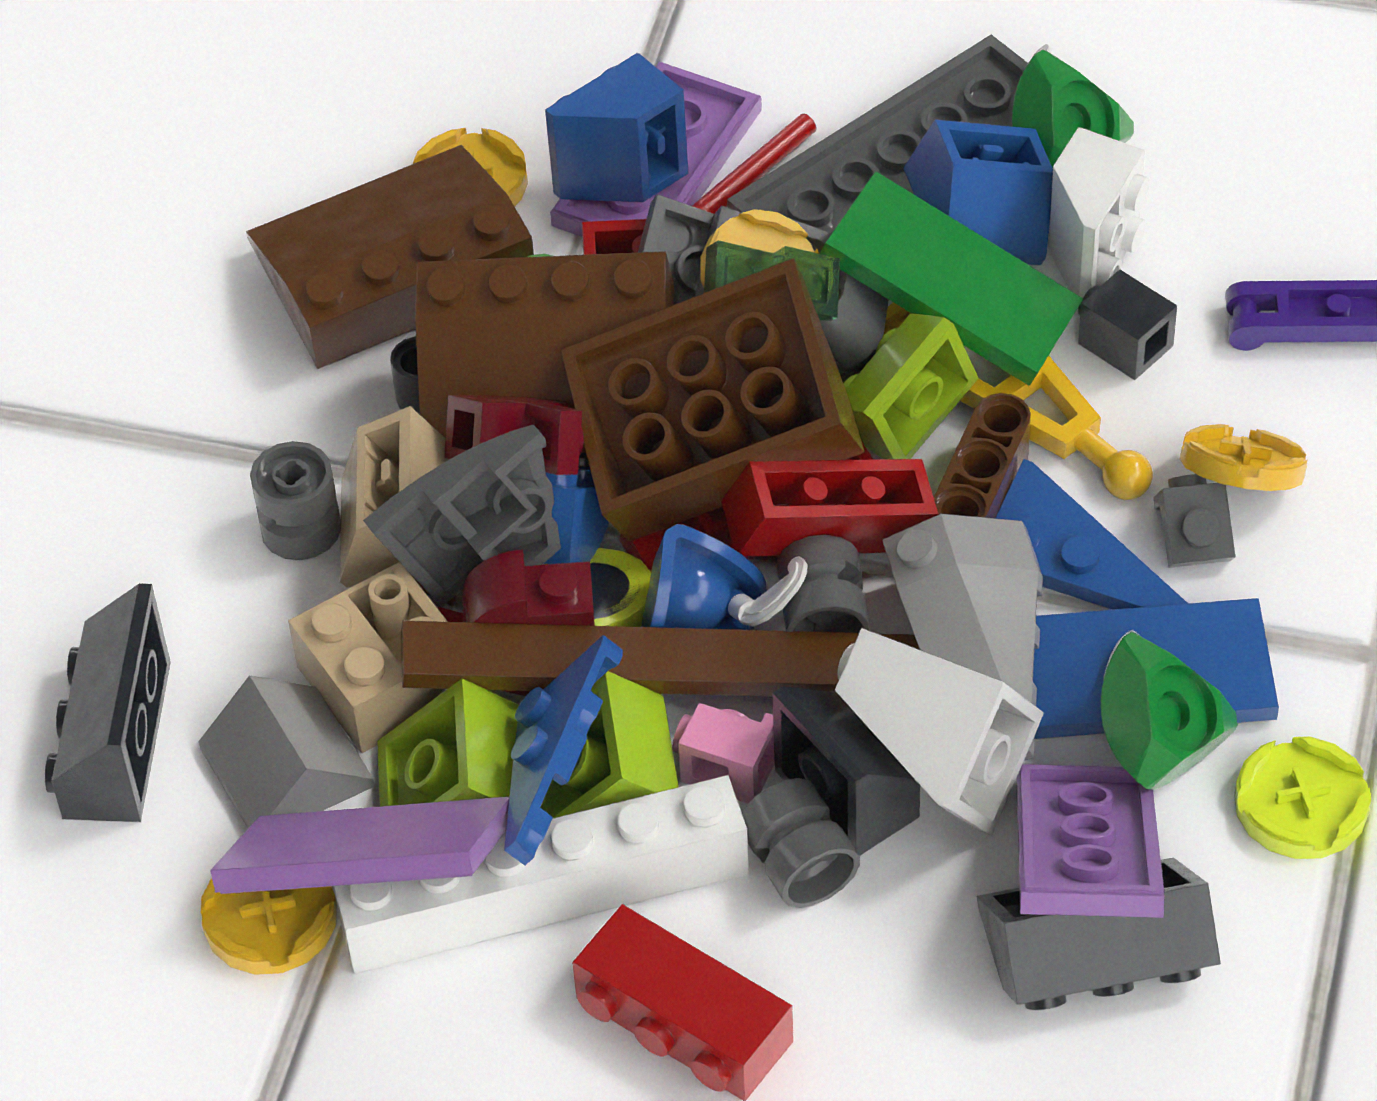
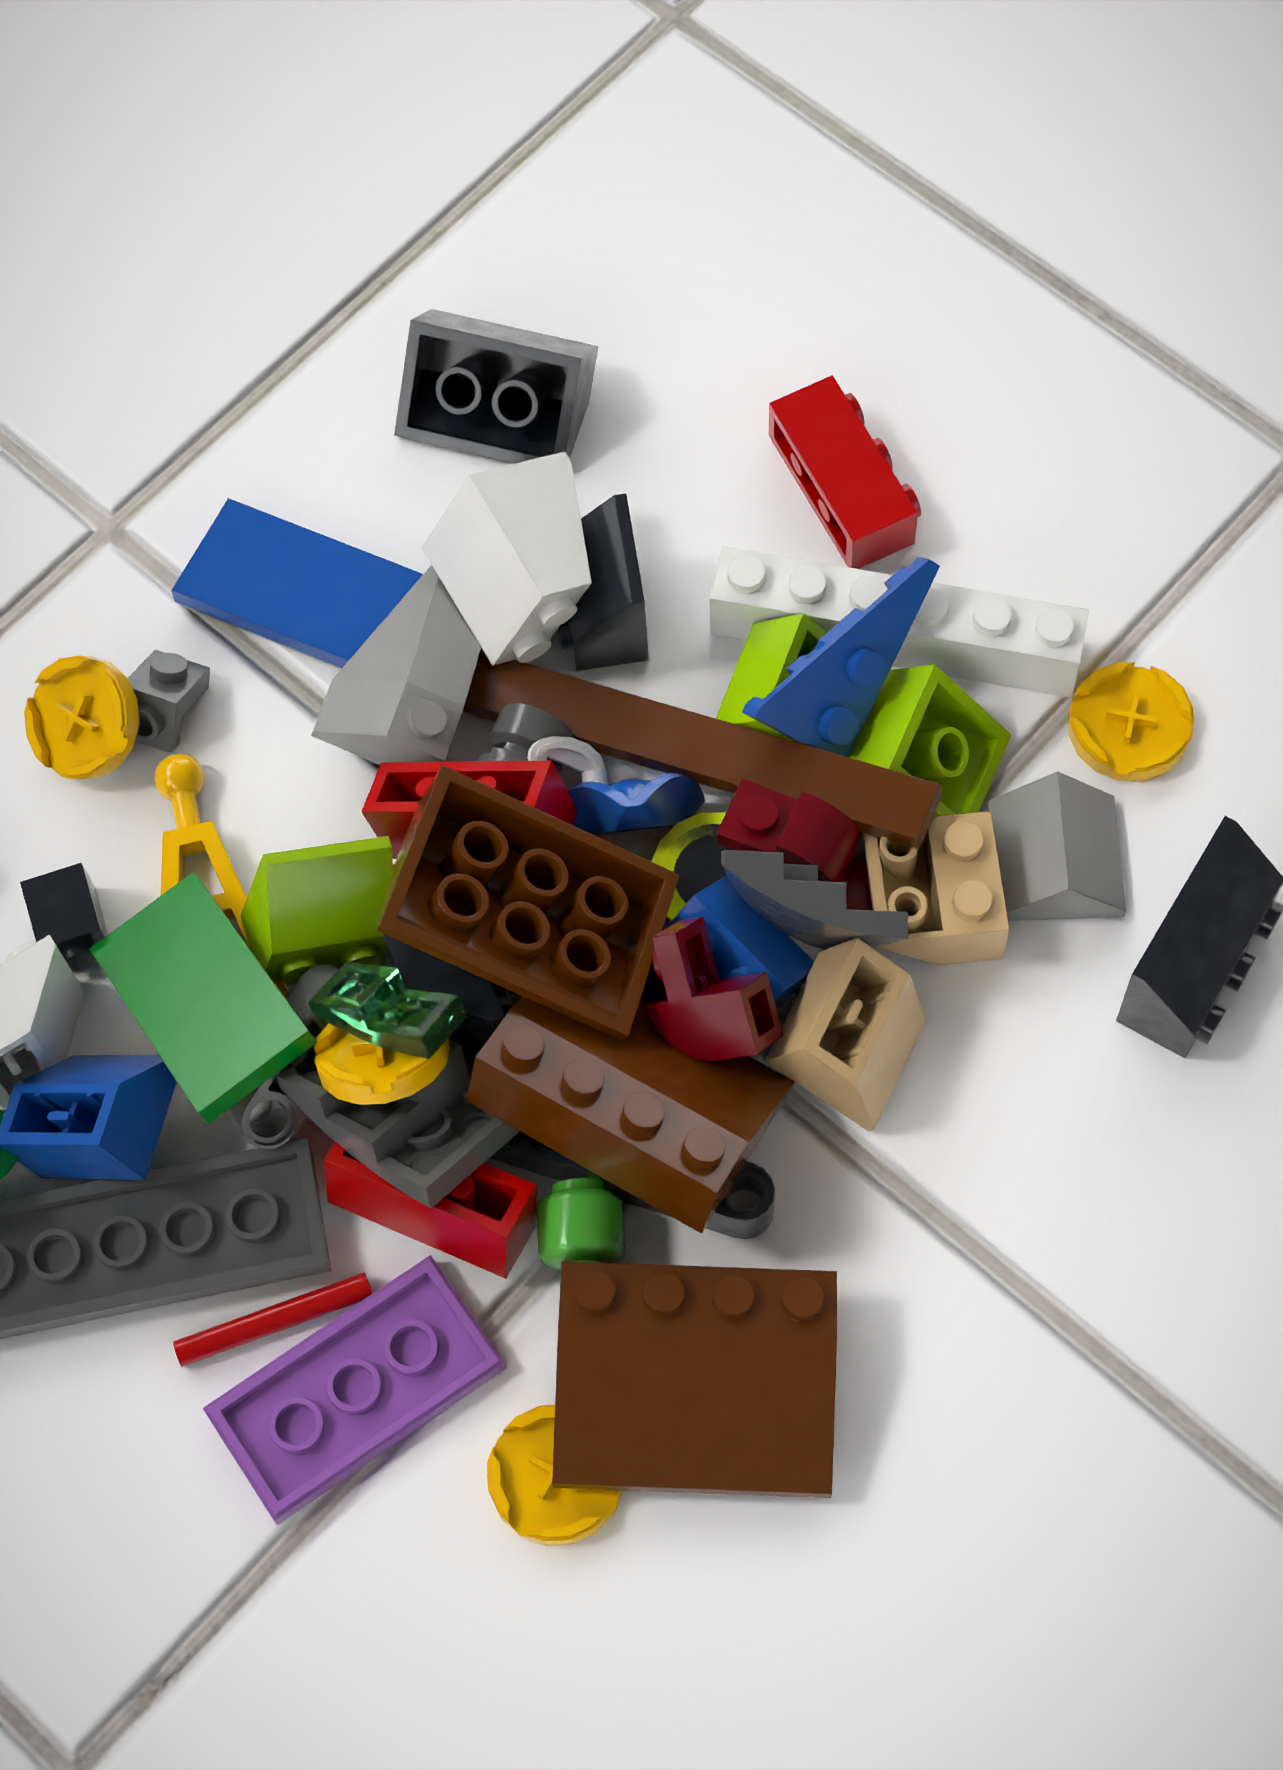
camera: 150 degrees left, 15 degrees up
medium lavender tile [210,797,509,894] -> none
dark grey wheel [250,441,341,560] -> none
blue slope [545,52,689,202] -> none
bright pink brick [672,703,775,803] -> none
dark grey wheel [742,778,860,908] -> none
reddish brown beam [934,393,1031,519] -> none
blue wing [995,459,1189,610] -> none
medium lavender tile [1016,764,1164,918] -> none
green hat [1101,630,1238,790] -> none
neon yellow tile [1234,736,1371,859] -> none

